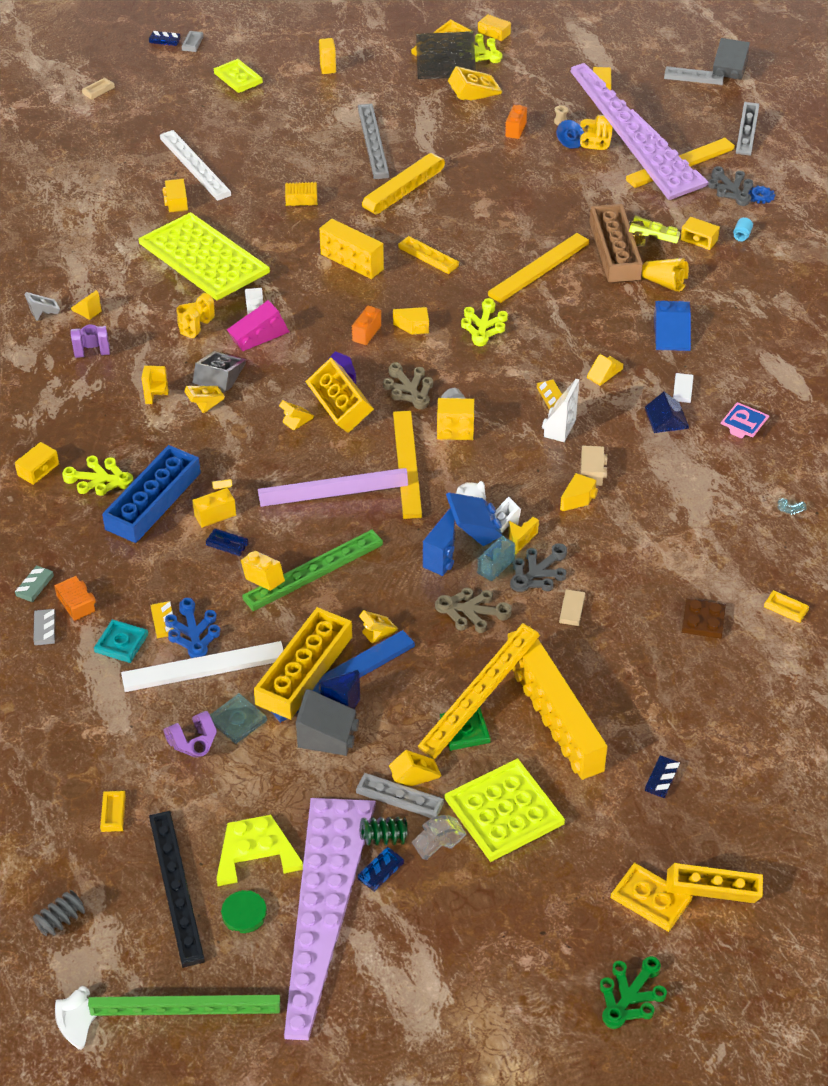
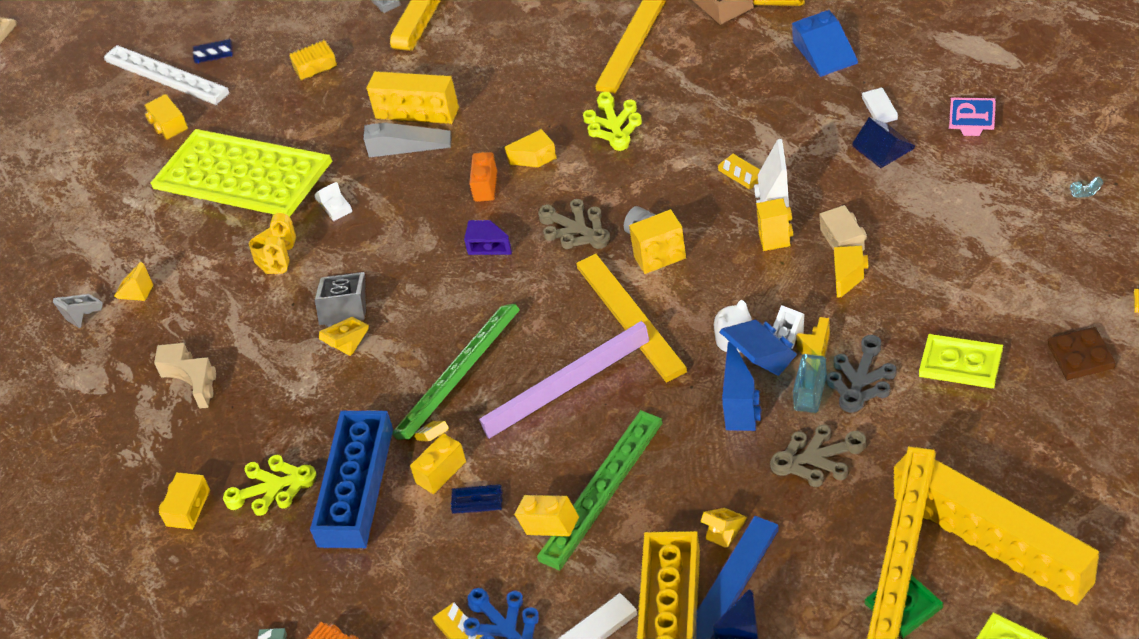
camera: 15 degrees left, 0 degrees up
medium lavender piece [71,325,110,358] -> none
yellow panel [141,366,169,404] -> none
dark pink wedge [227,300,289,351] -> none
yellow slope [279,400,314,430] -> none
yellow brick [305,358,374,433] -> none
yellow tile [398,236,459,274] -> none
tan tile [559,589,585,626] -> none
yellow slope [587,354,623,386] -> none
none -> tan arch [154,343,216,408]
none -> clear blue tile [193,39,233,63]
none -> light grey slope [364,123,451,157]
none -> bright green tile [392,304,520,440]
none -> yellow brick [756,198,793,251]
none -> neon yellow plate [919,334,1003,388]

